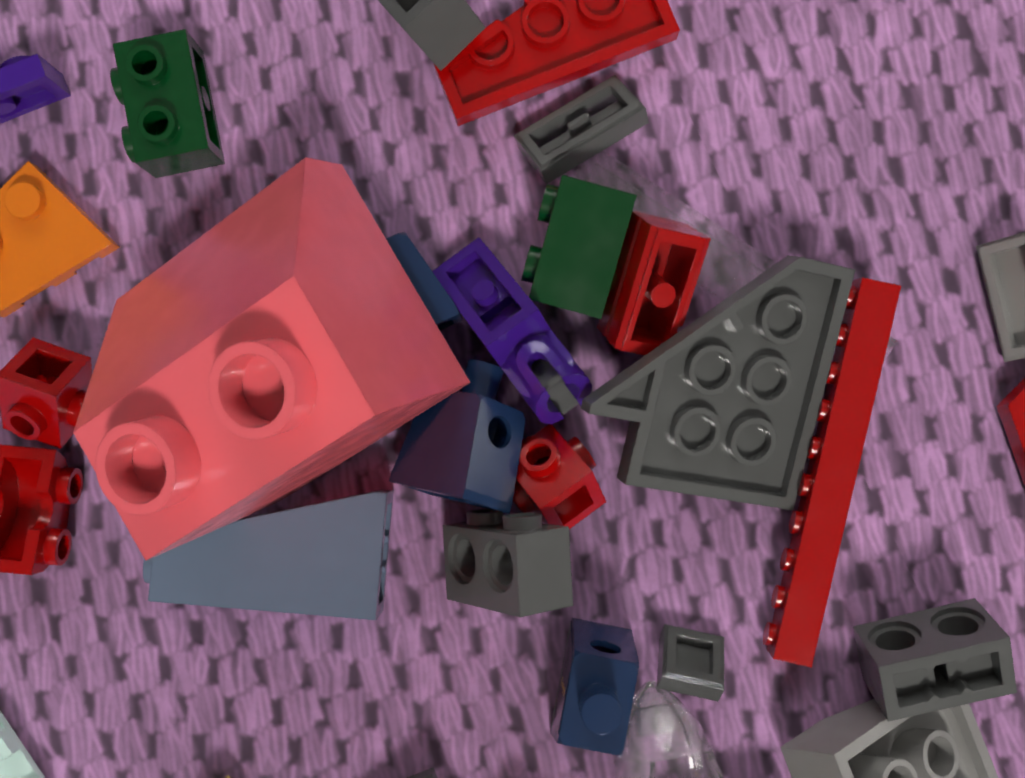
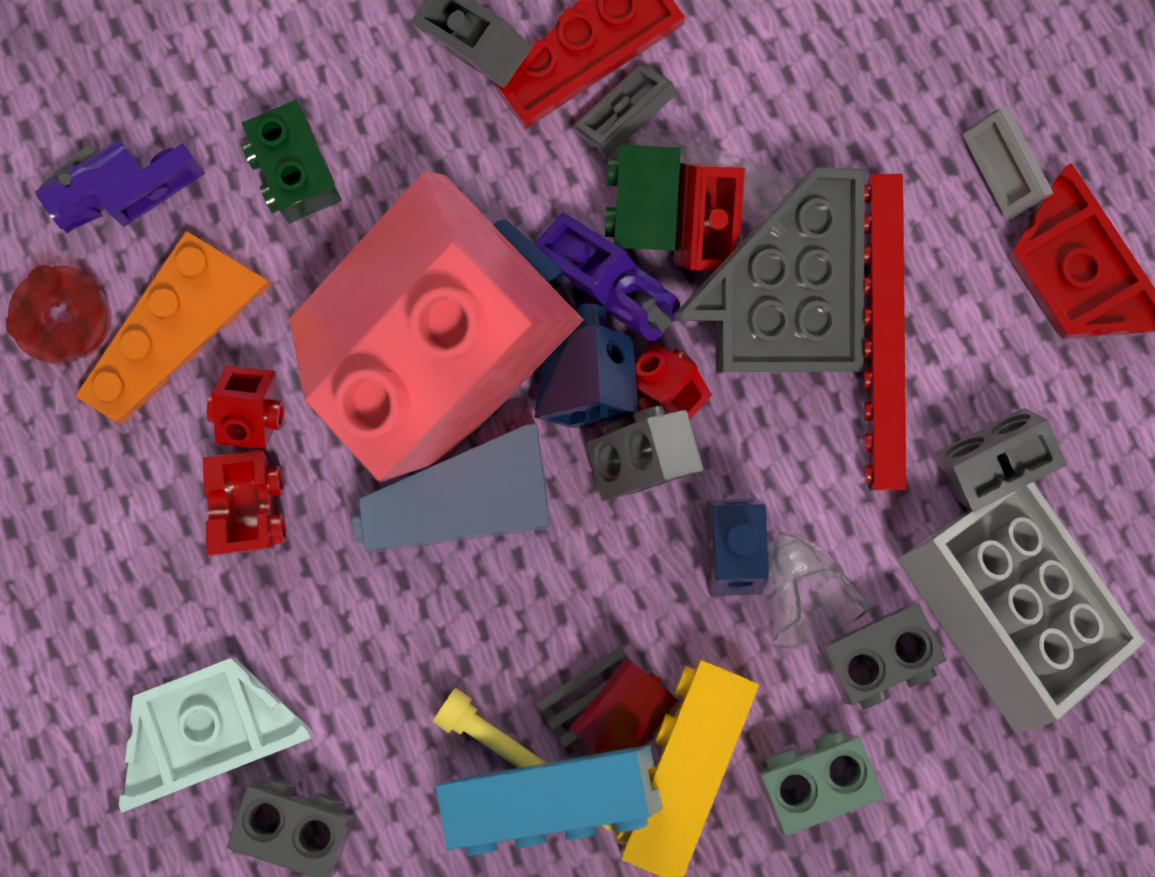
camera: 10 degrees left, 5 degrees down
dark grey tile [657,624,724,702] -> none

